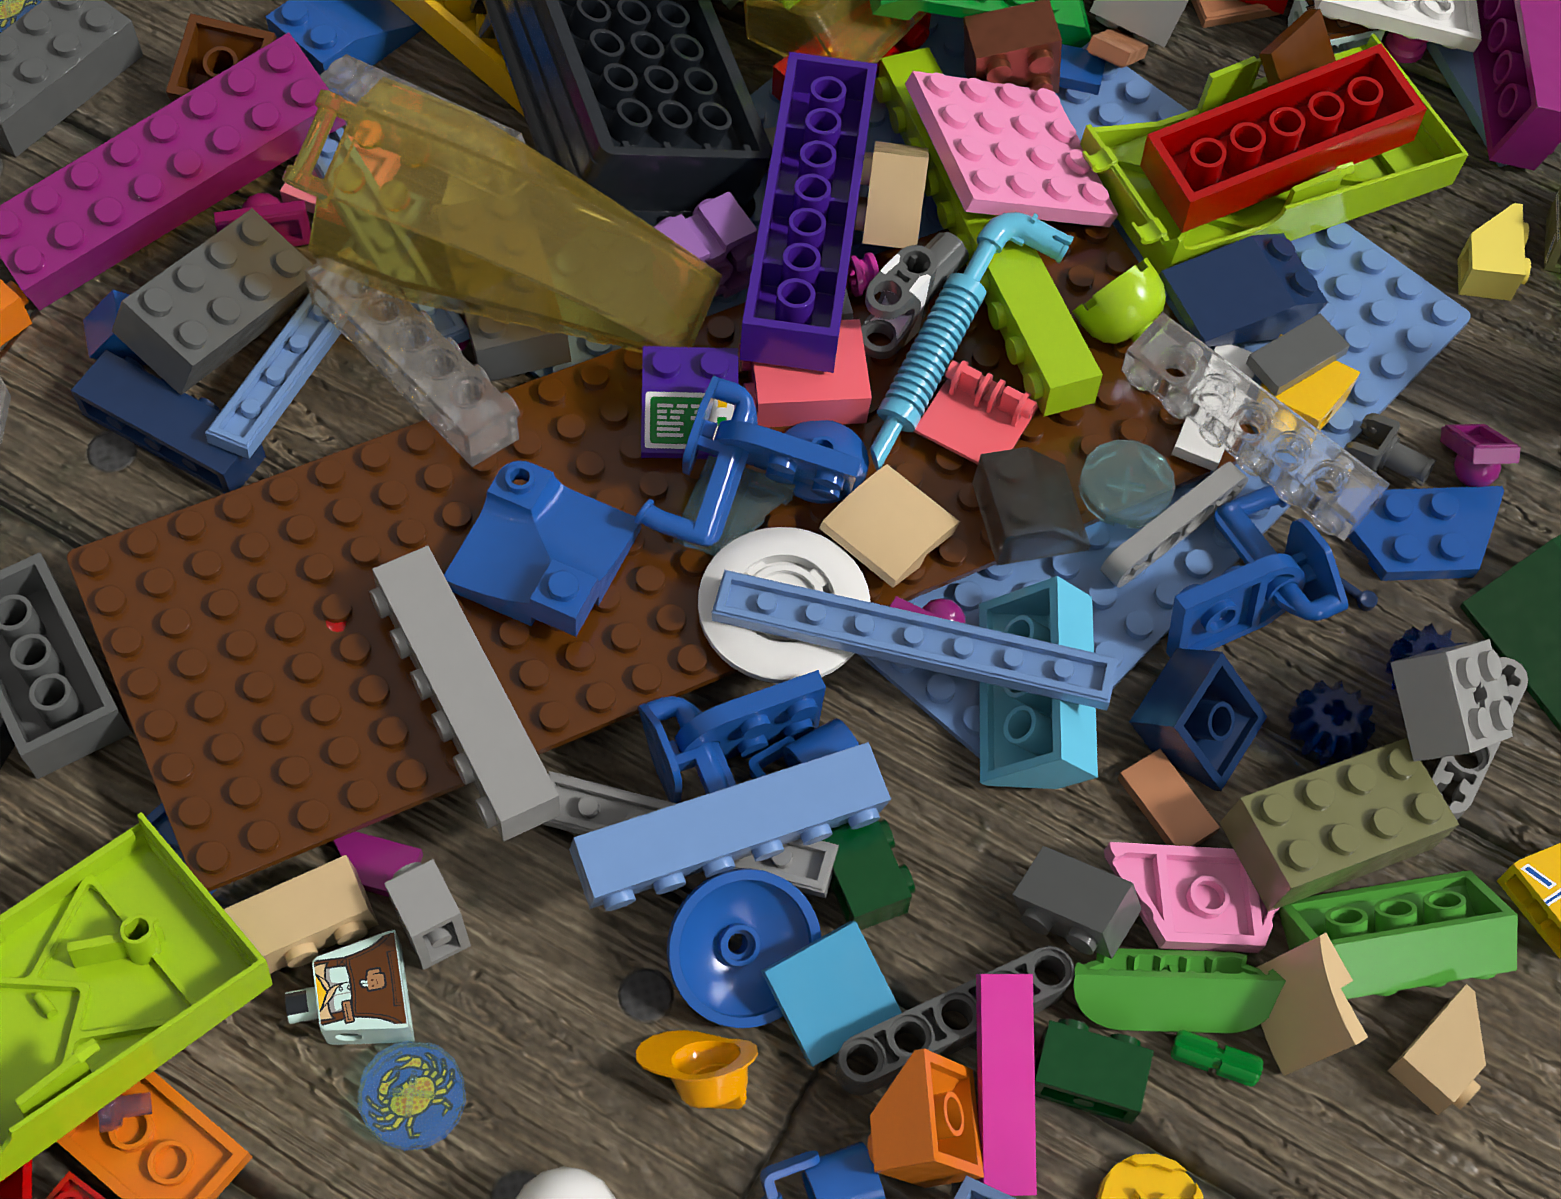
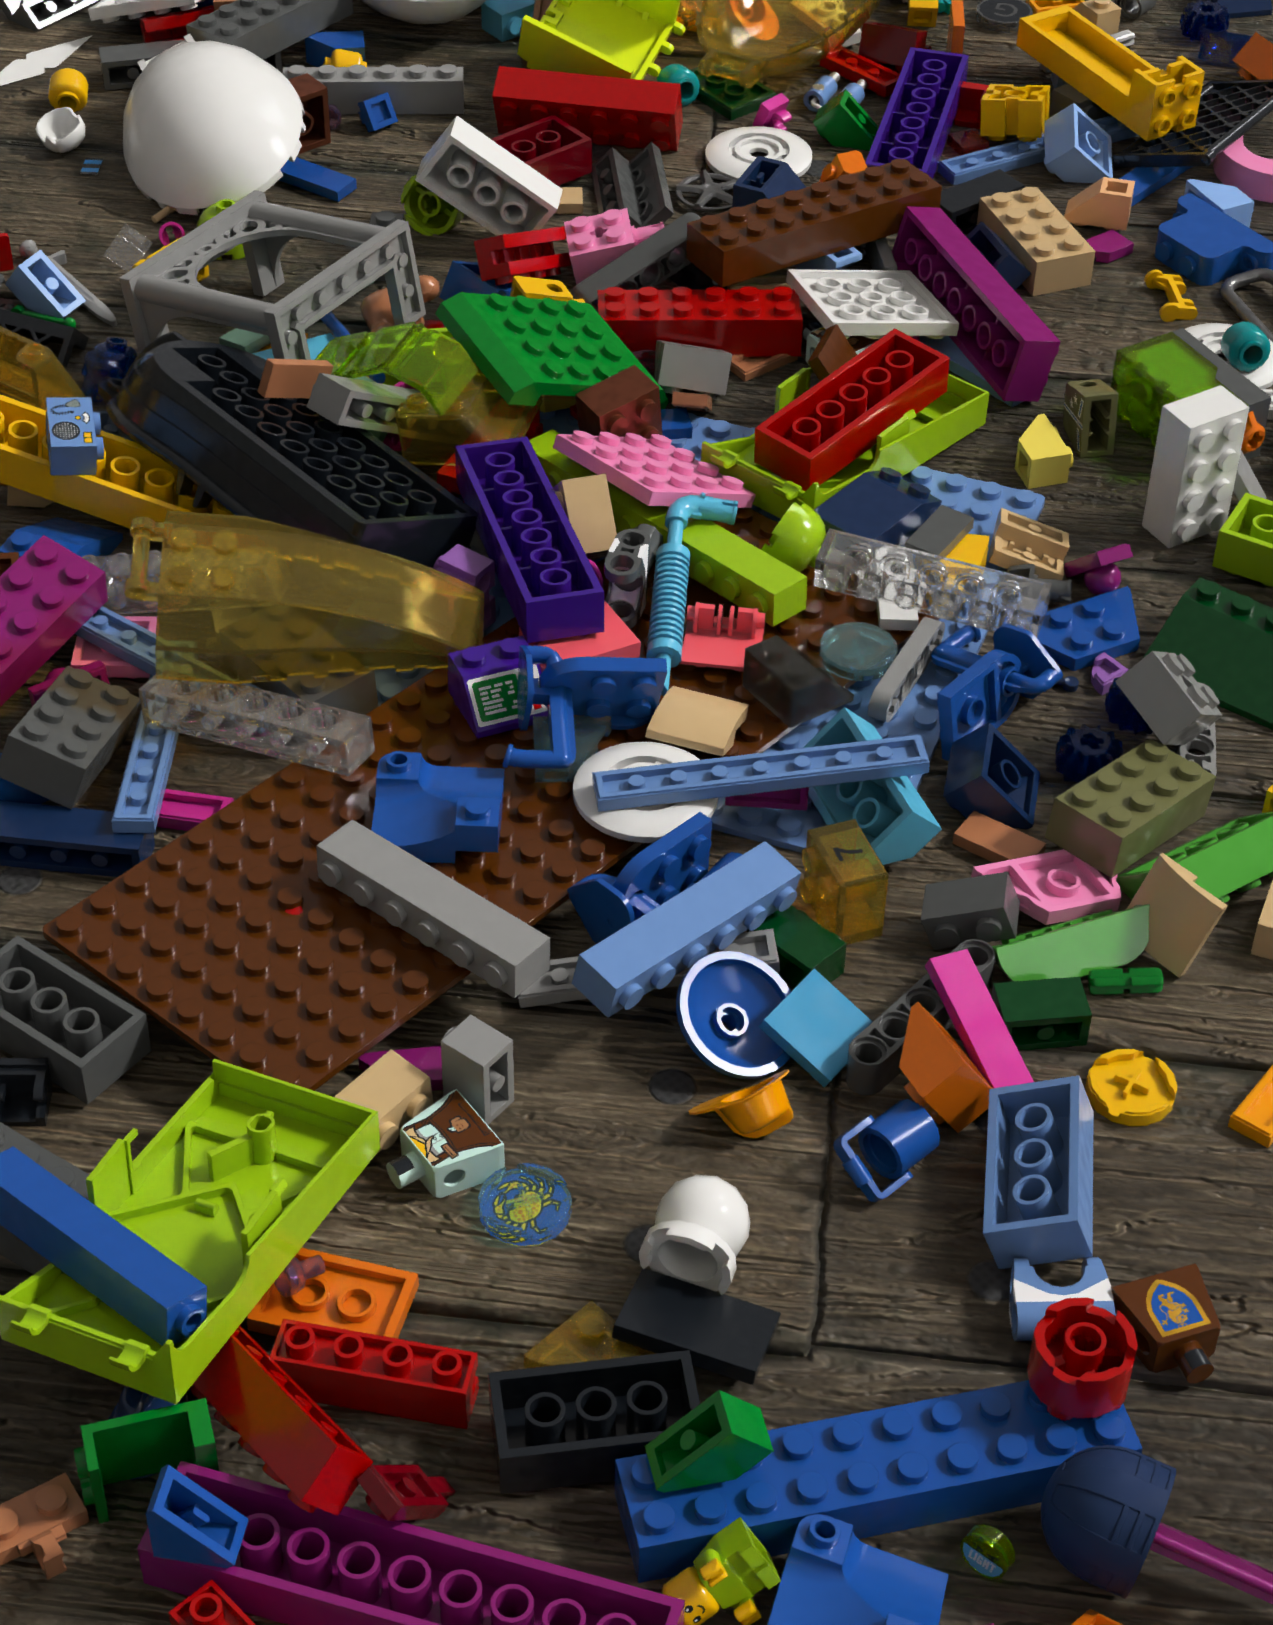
camera: 20 degrees left, 20 degrees down
none -> dark pink tile [157,789,234,831]
none -> clear yellow brick [799,819,889,945]
none -> tan slope [989,508,1069,580]
none -> medium lavender tile [1091,652,1129,696]

